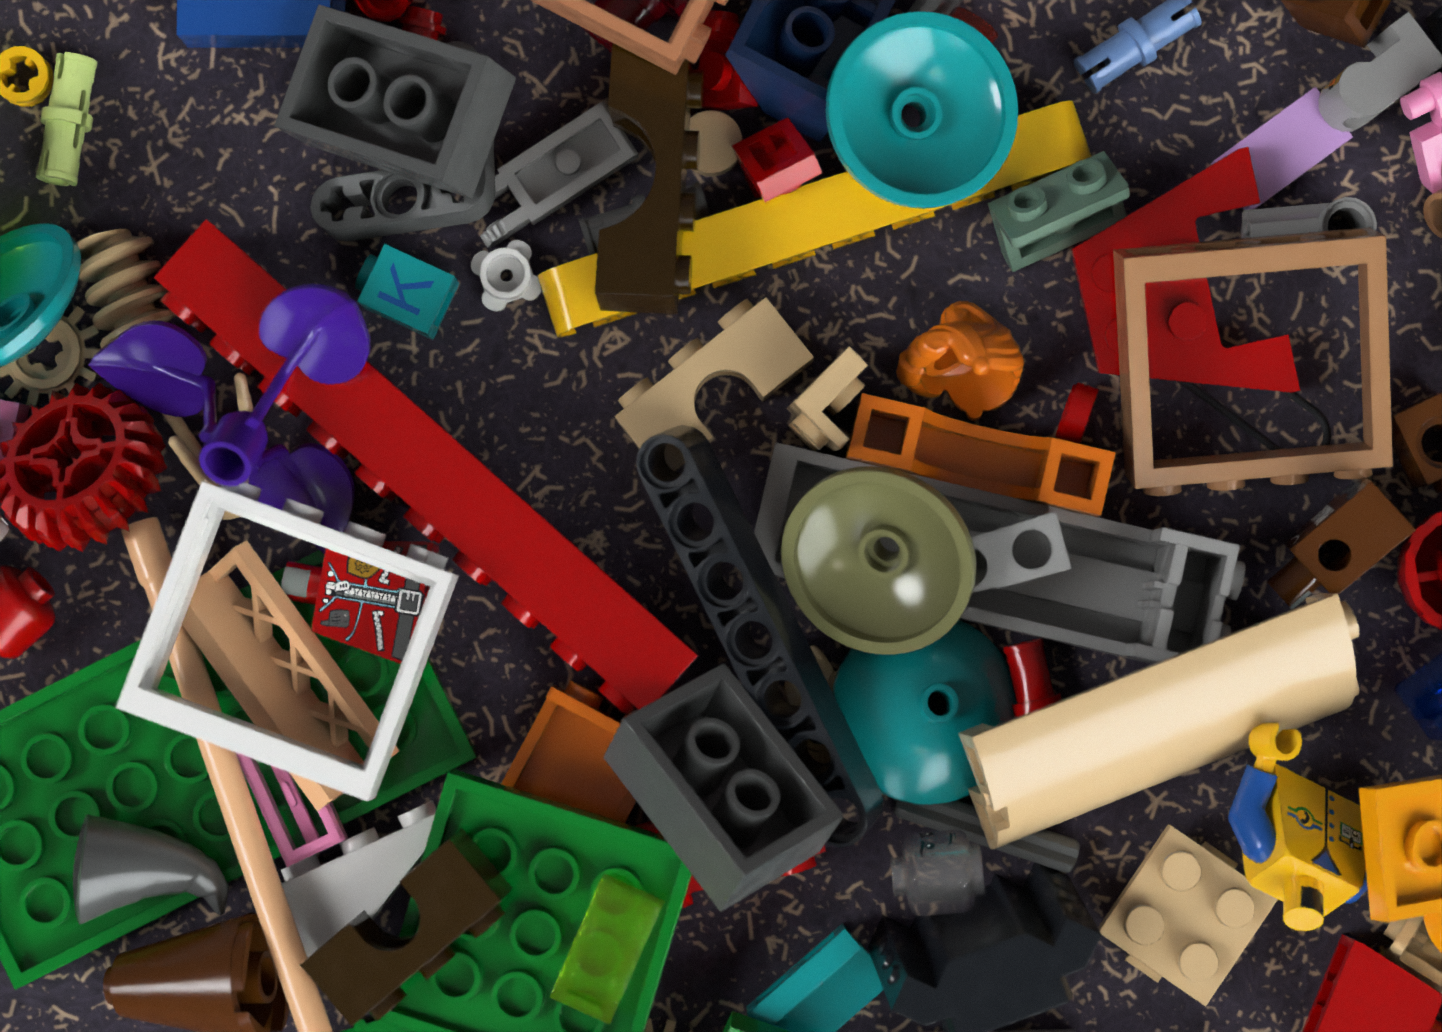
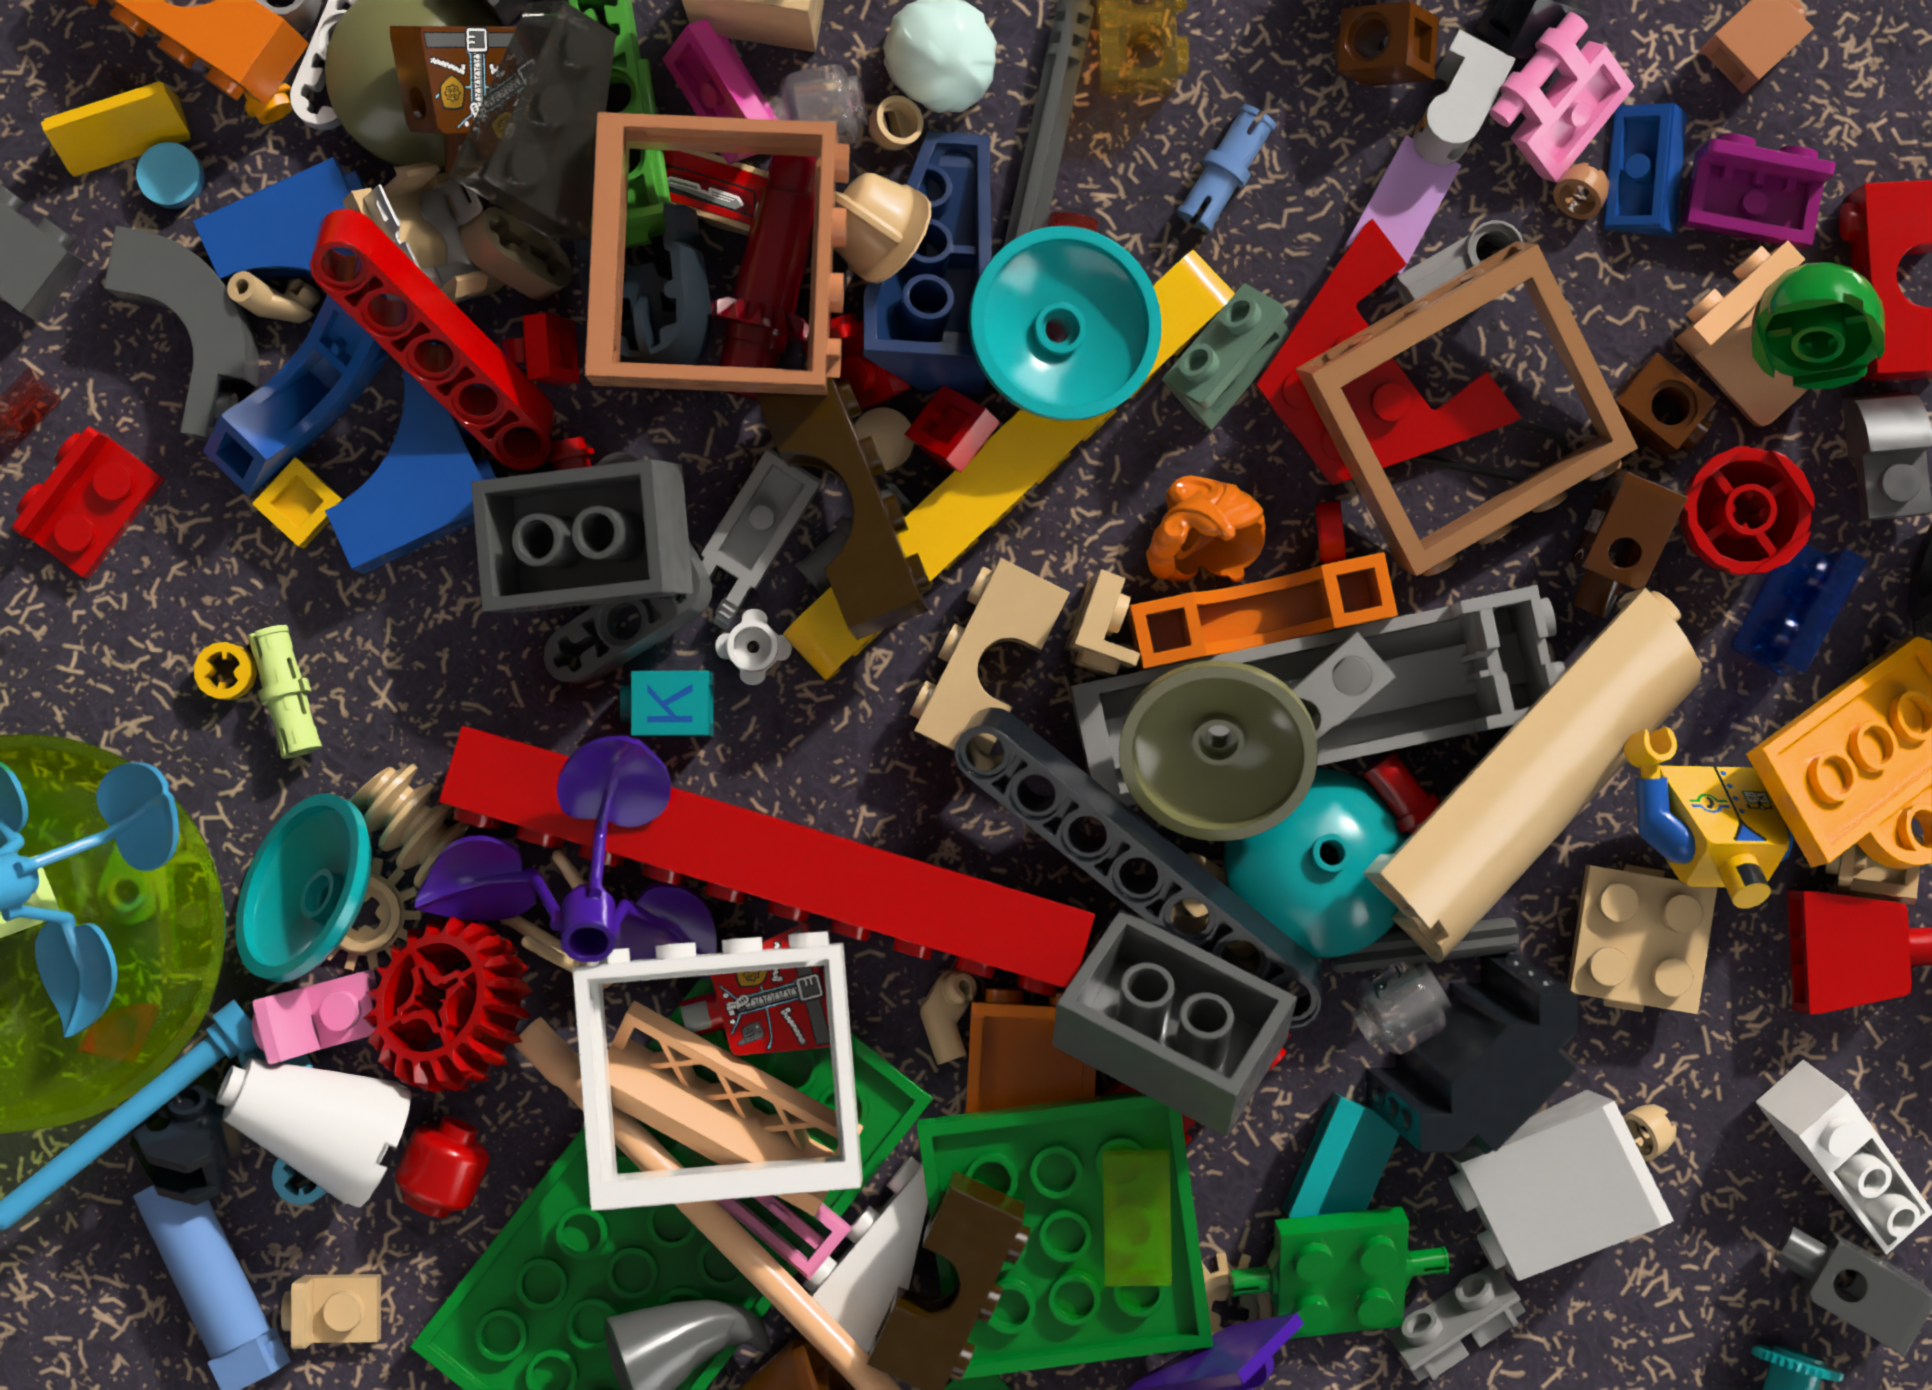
camera: 30 degrees left, 0 degrees up
none -> tan arm [920,969,978,1065]

